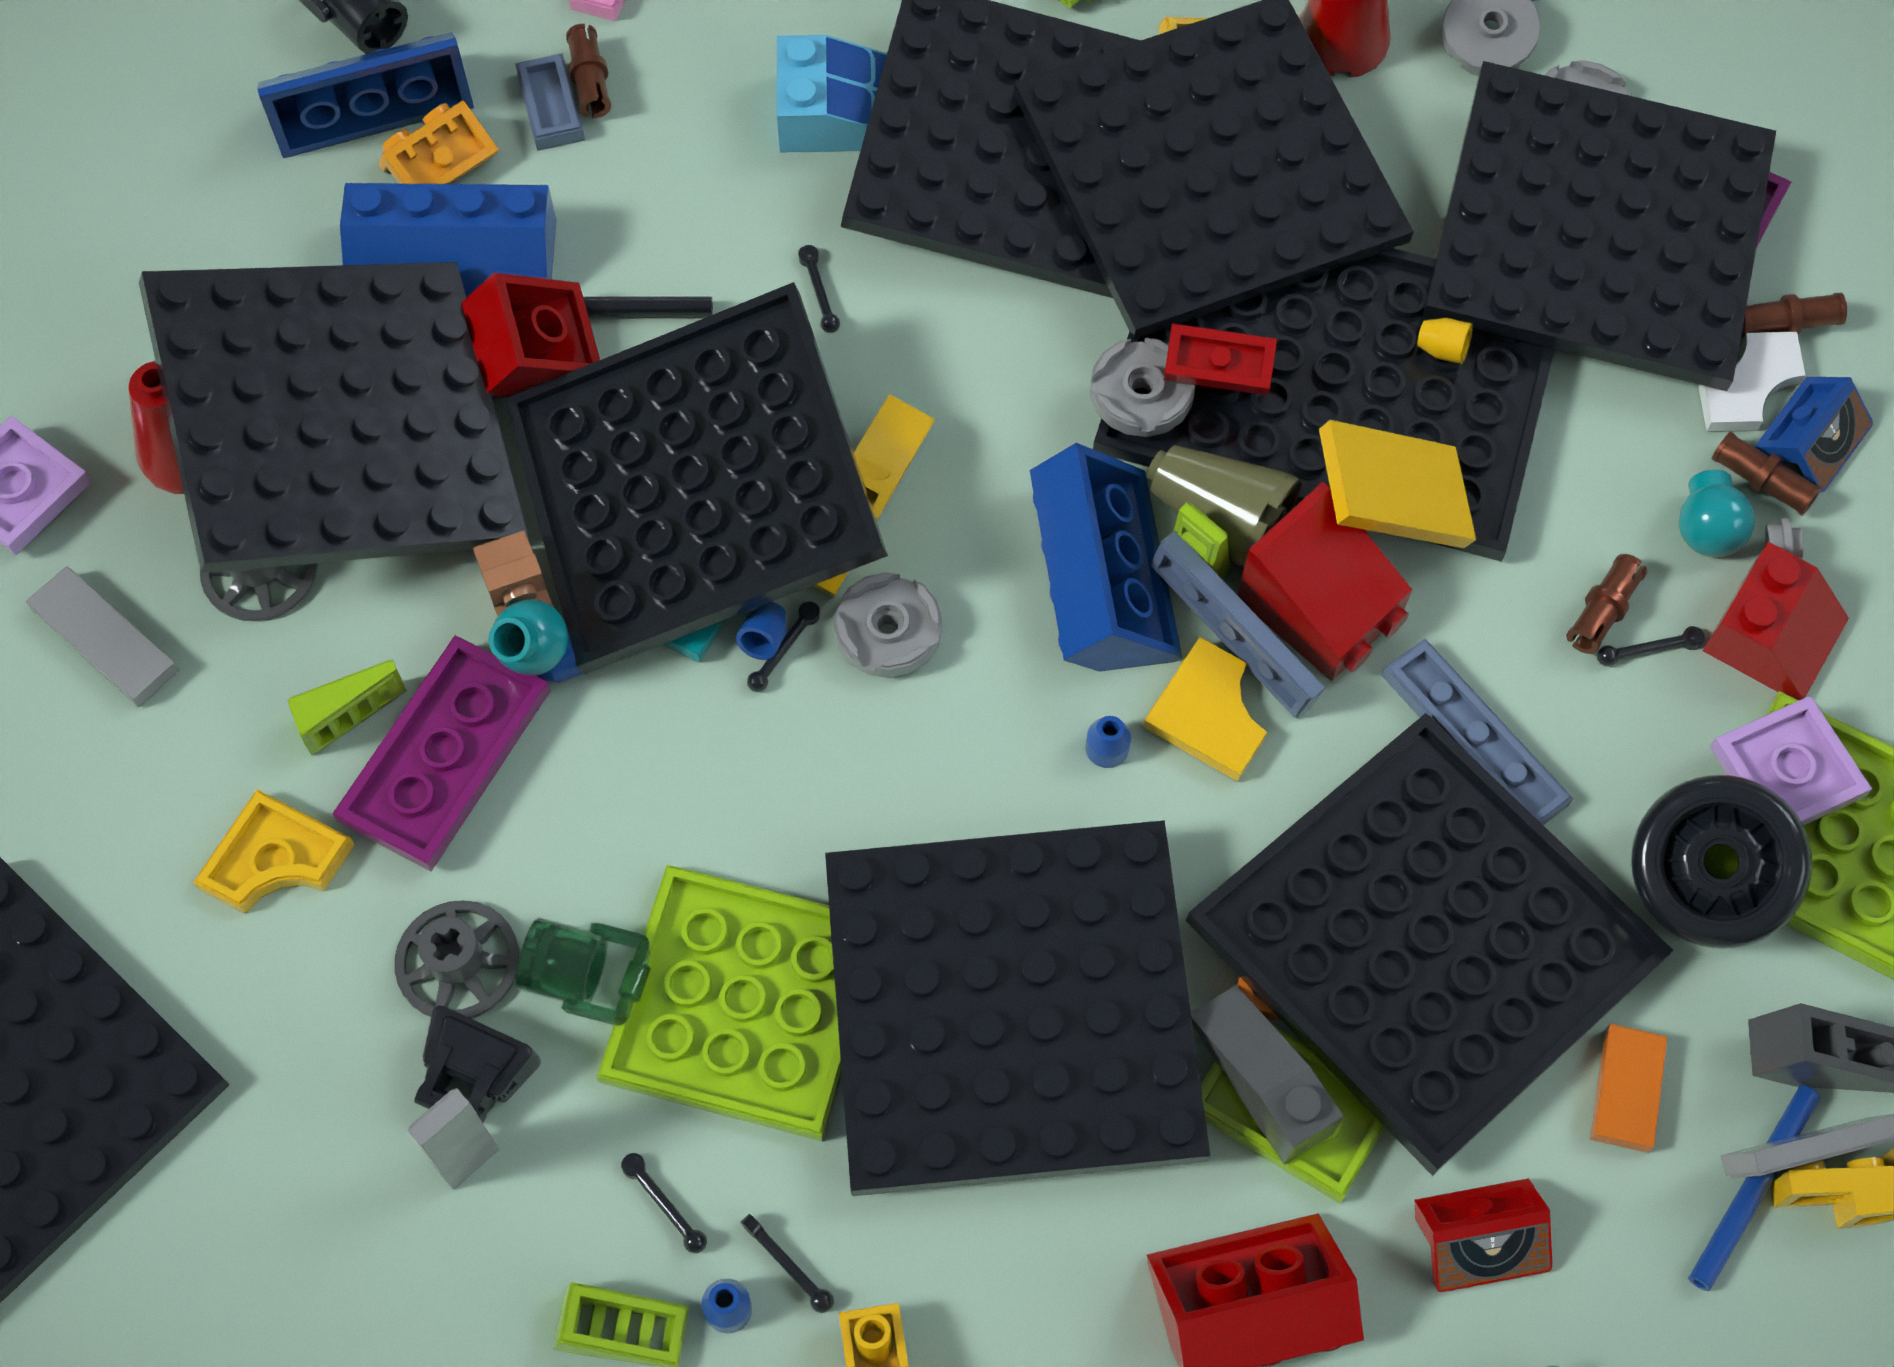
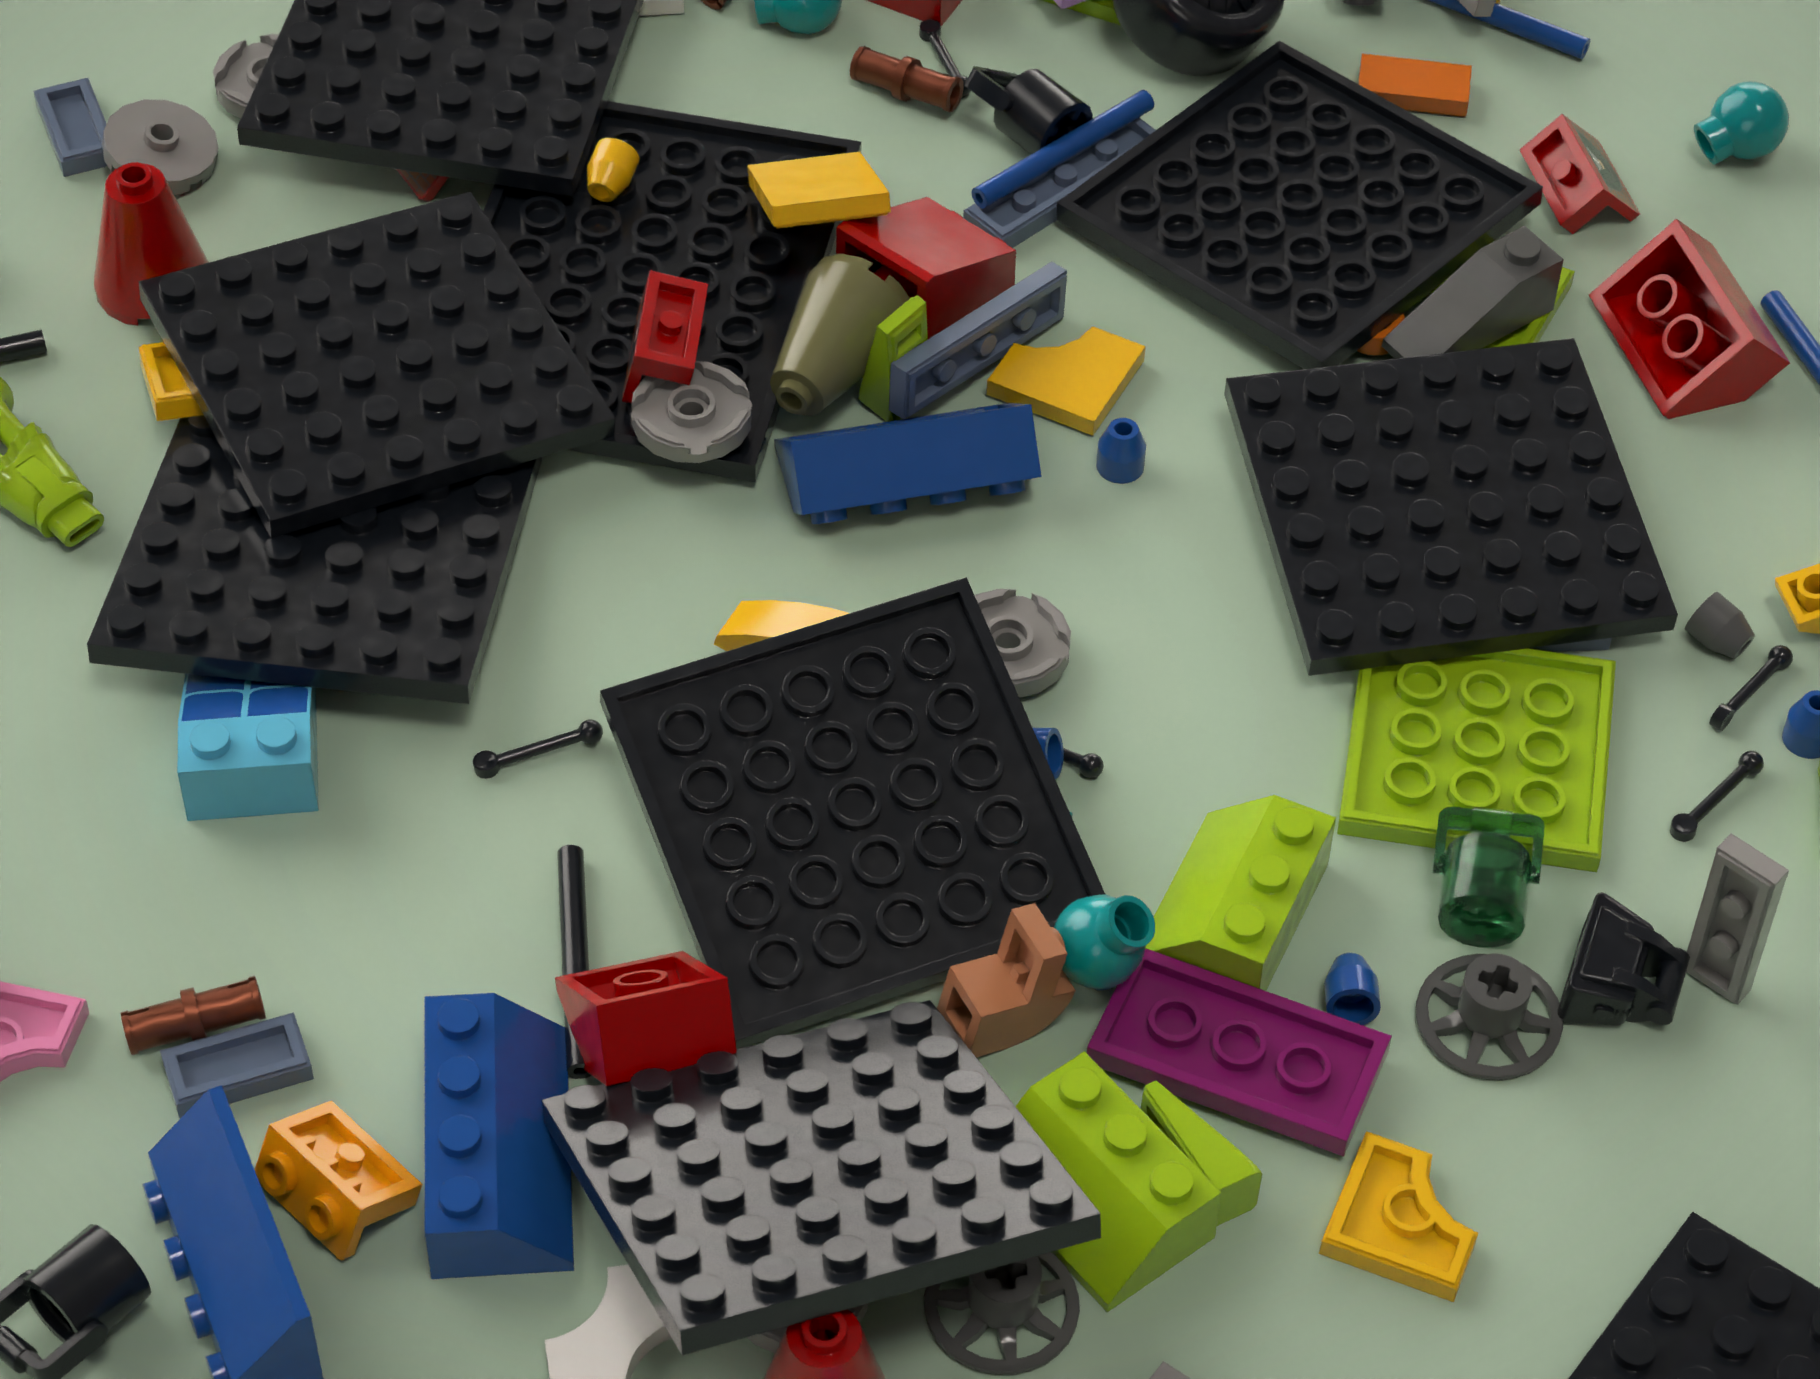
camera: 95 degrees left, 15 degrees down
none -> black piece [964,66,1093,154]
none -> blue piece [971,90,1154,209]
none -> lime slope [1015,1051,1222,1313]
none -> lime slope [1146,795,1336,991]
none -> blue hose [1324,953,1381,1025]
none -> dark grey hose [1685,592,1755,659]

